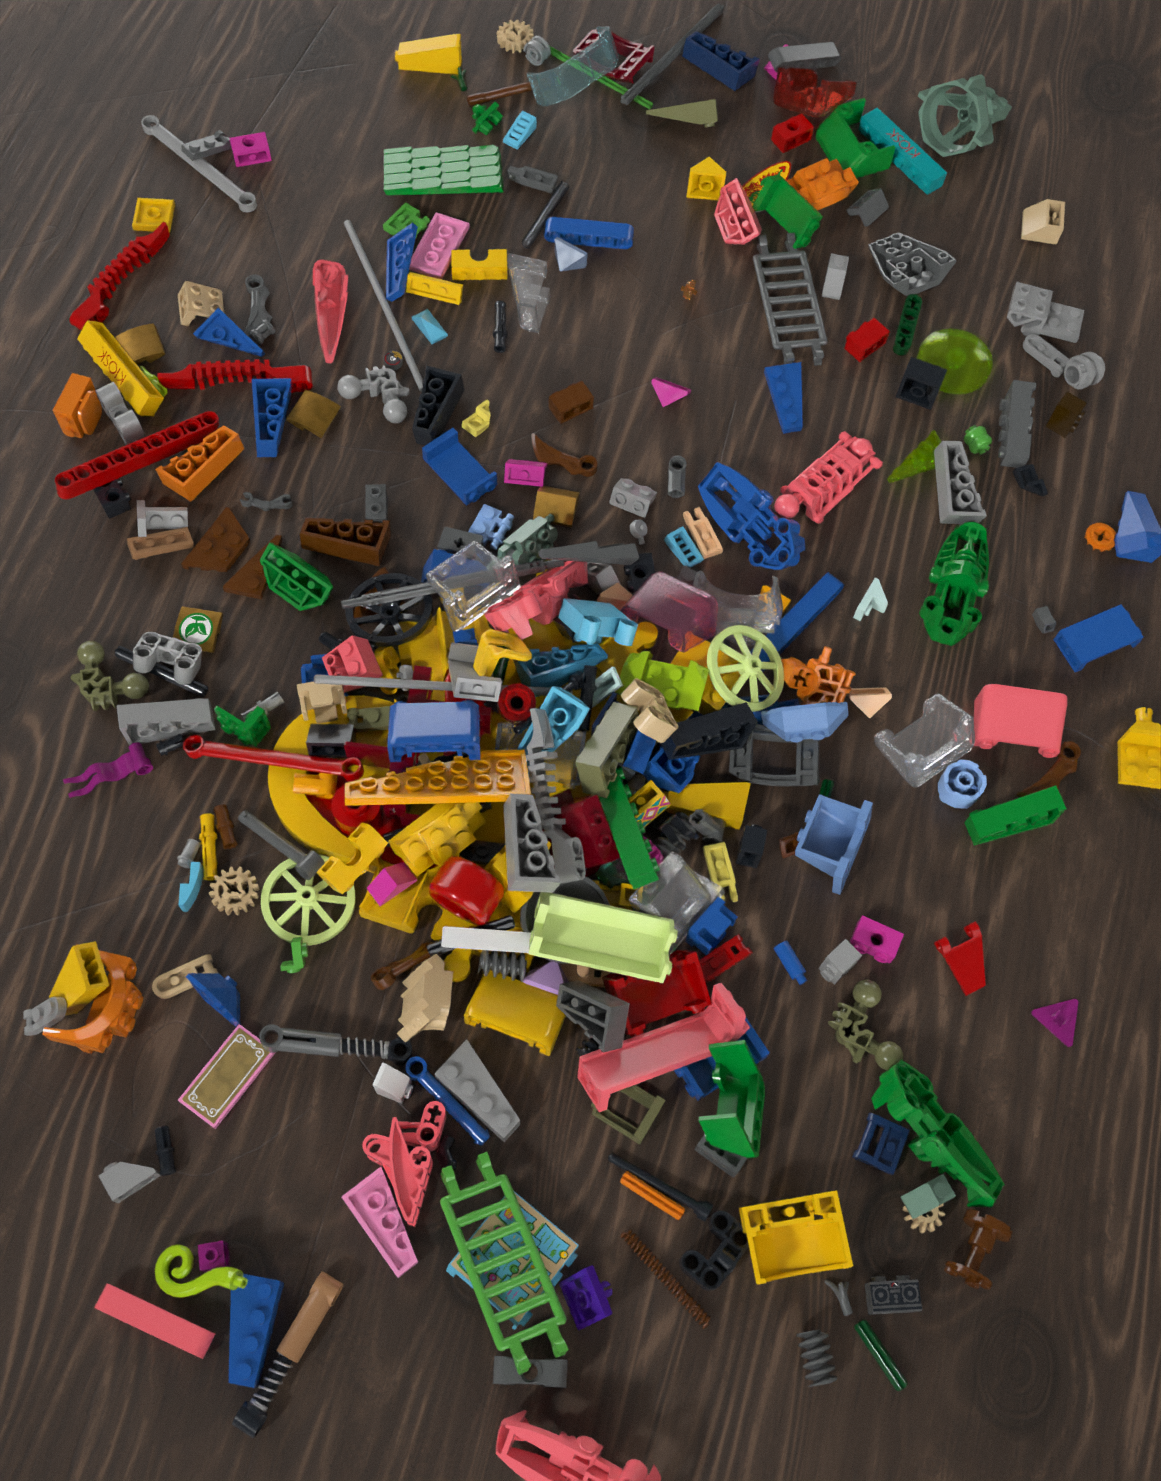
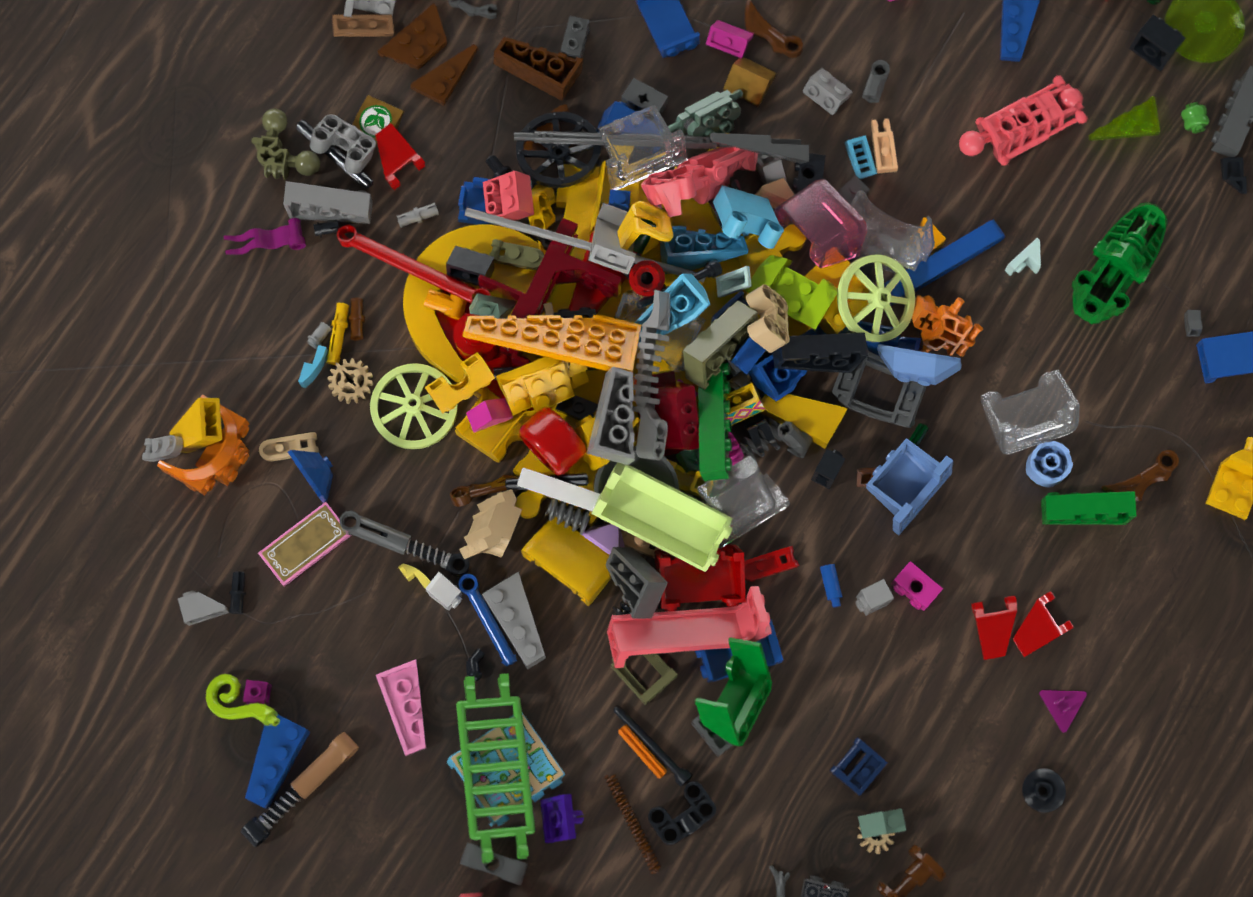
camera: 20 degrees right, 10 degrees up
coral beam [94,1283,215,1359] -> none
green bracket [214,706,271,747] -> none
dark grey piece [238,810,325,880] -> none
green wedge [260,542,334,611] -> none
bright green bracket [280,937,308,973] -> none
tan panel [297,682,347,724] -> none
coral piece [362,1101,447,1227] -> none
windscreen [387,700,480,762] -> none
light grey piece [396,665,413,691] -> none
light blue plate [468,504,514,549] -> none
black pin [578,665,597,732] -> none
light grey piece [630,519,647,545] -> none
blue panel [685,896,738,955] -> none
blue piece [698,462,805,570] -> none
light yellow hinge [703,842,738,902] -> none
yellow piece [739,1190,853,1284] -> none
olive piece [828,979,904,1070] -> none
light nougat slope [847,687,892,718] -> none
green piece [871,1060,1004,1207] -> none
light grey wedge [934,441,987,524] -> none
coral windscreen [973,684,1067,758] -> none
none -> red flag [375,123,425,190]
none -> light yellow slope [398,564,431,588]
none -> sand green slope [469,293,516,319]
none -> red flag [1013,591,1074,657]
none -> black dish [1022,769,1066,813]

